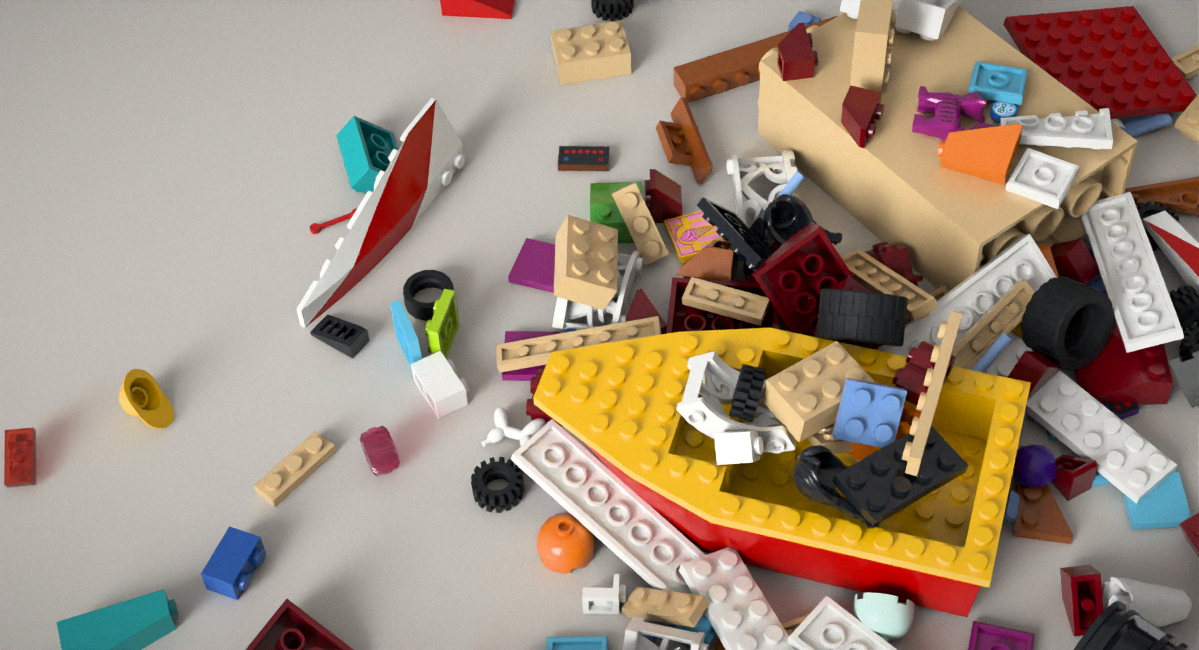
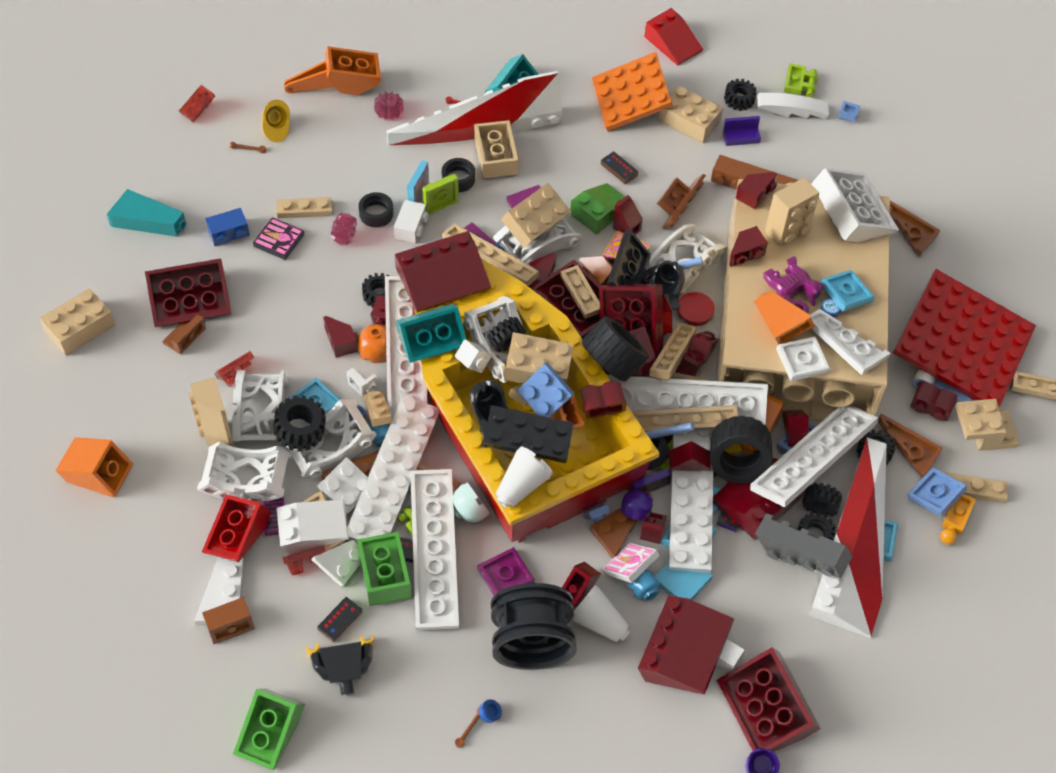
camera: 40 degrees right, 5 degrees up
black slope [310,314,370,359] -> none
tan plate [612,182,669,266] -> none
tan plate [902,311,962,476] -> none
none -> dark orange hinge [229,142,266,153]
none -> tile [253,217,305,260]
none -> orange slope [284,46,381,95]
none -> dark red slope [323,316,359,358]
none -> black tyre [359,192,393,227]
none -> dark red bracket [370,295,386,326]
none -> clear pink gear [374,91,403,120]
none -> dark red slope [395,231,491,313]
none -> teal slope [395,304,466,363]
none -> tan brick [474,120,518,179]
none -> white cone [496,447,553,508]
none -> orange plate [592,52,673,132]
none -> white tile [602,543,660,583]
none -> dark azure head [629,570,660,601]
none -> red tile [677,292,715,326]
none -> dark purple panel [722,116,761,146]
none -> dark red brick [910,381,958,421]

